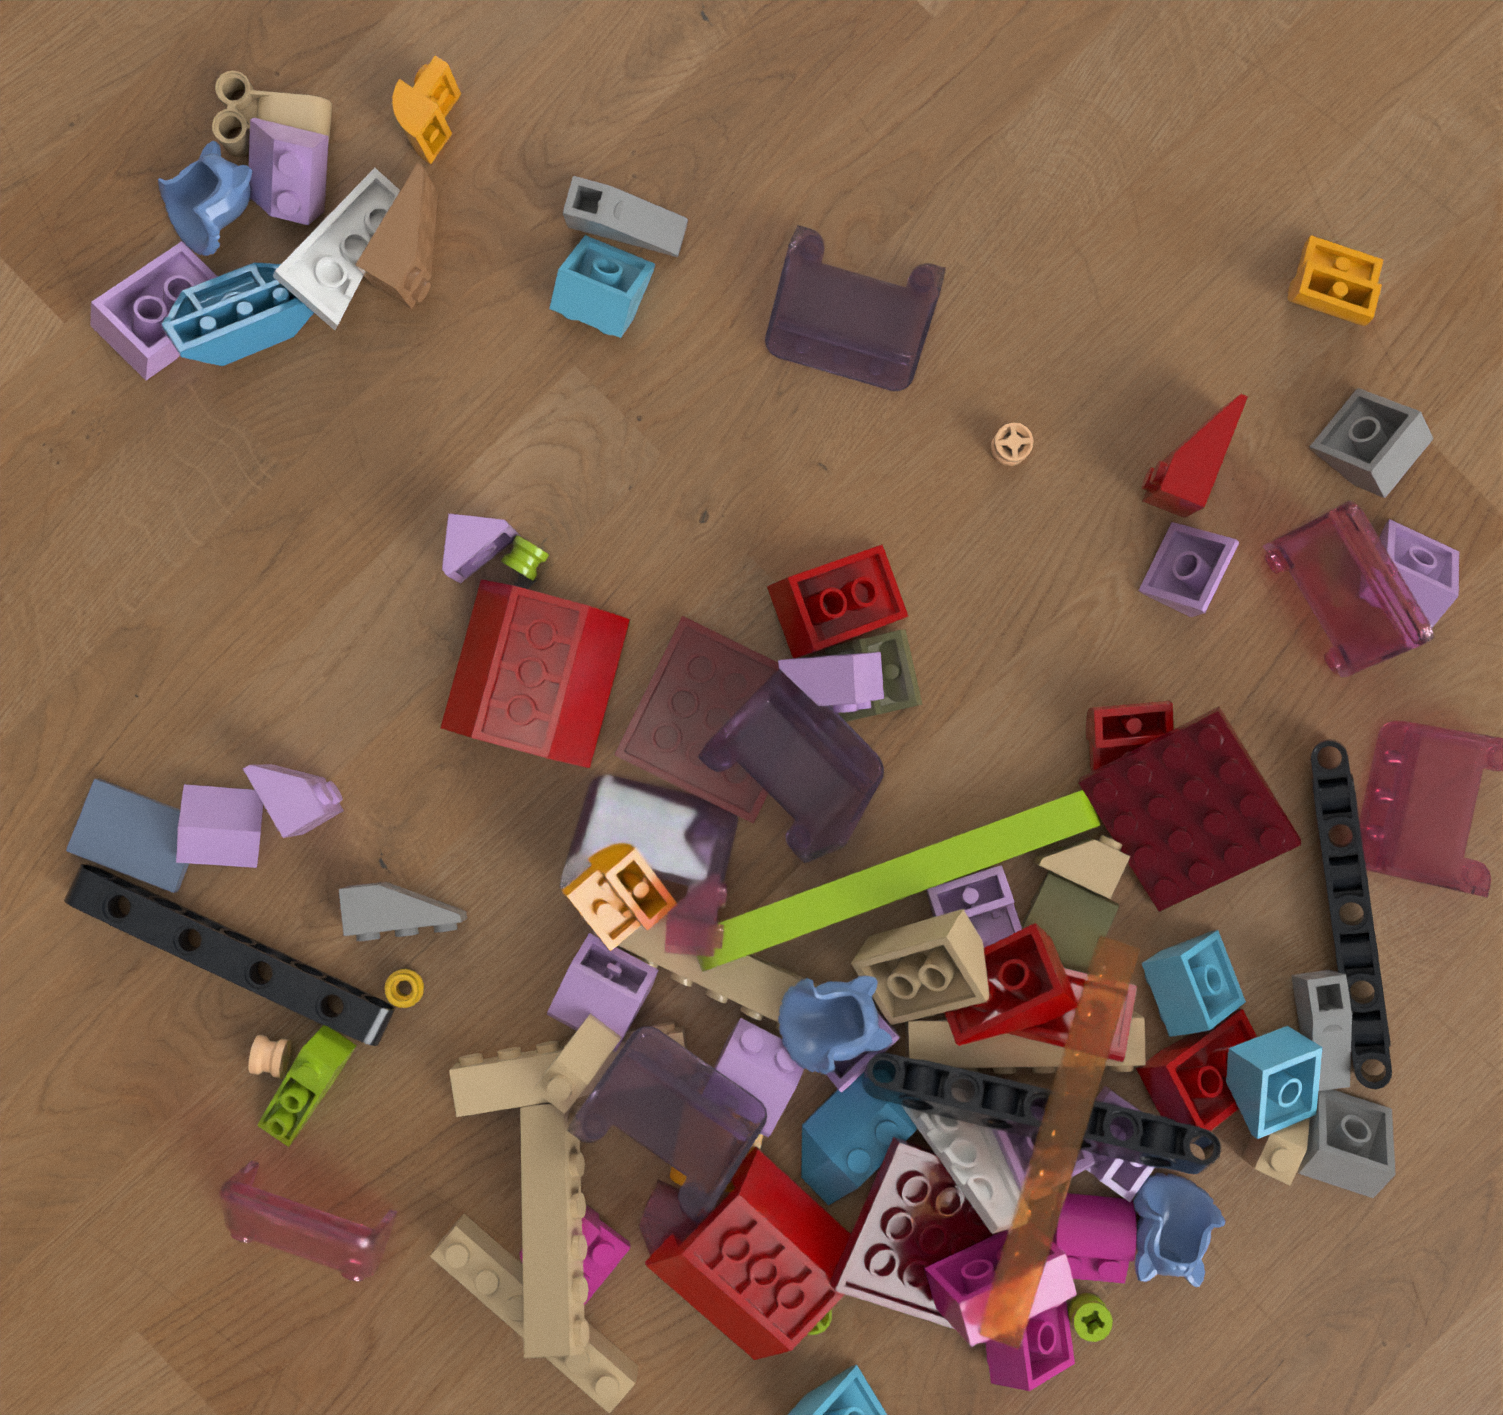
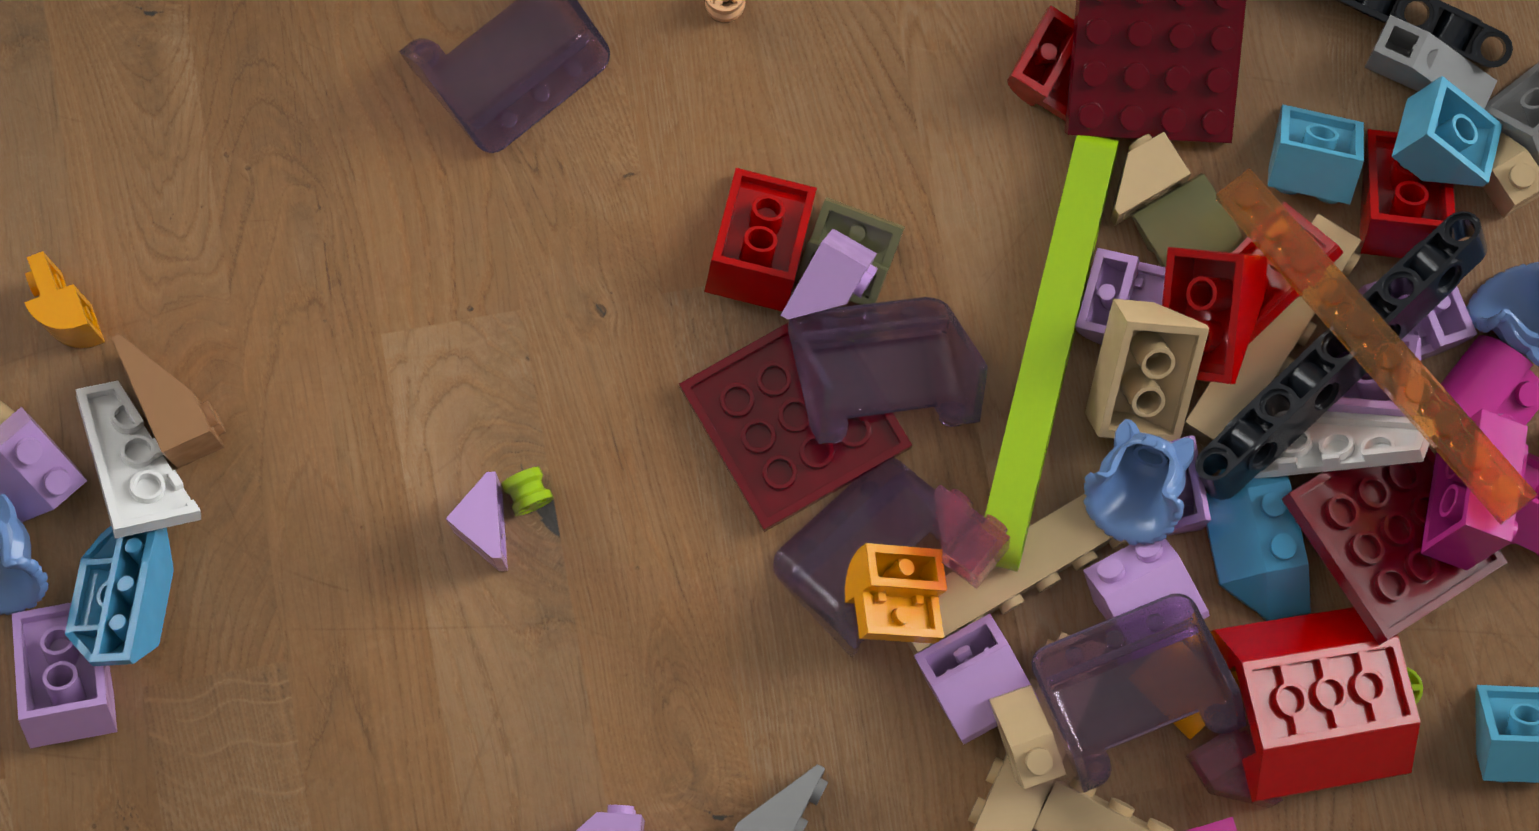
camera: 60 degrees left, 10 degrees down
red slope [440,579,630,768] -> none
medium azure slope [549,235,655,338] -> none
light grey slope [563,176,688,257] -> none

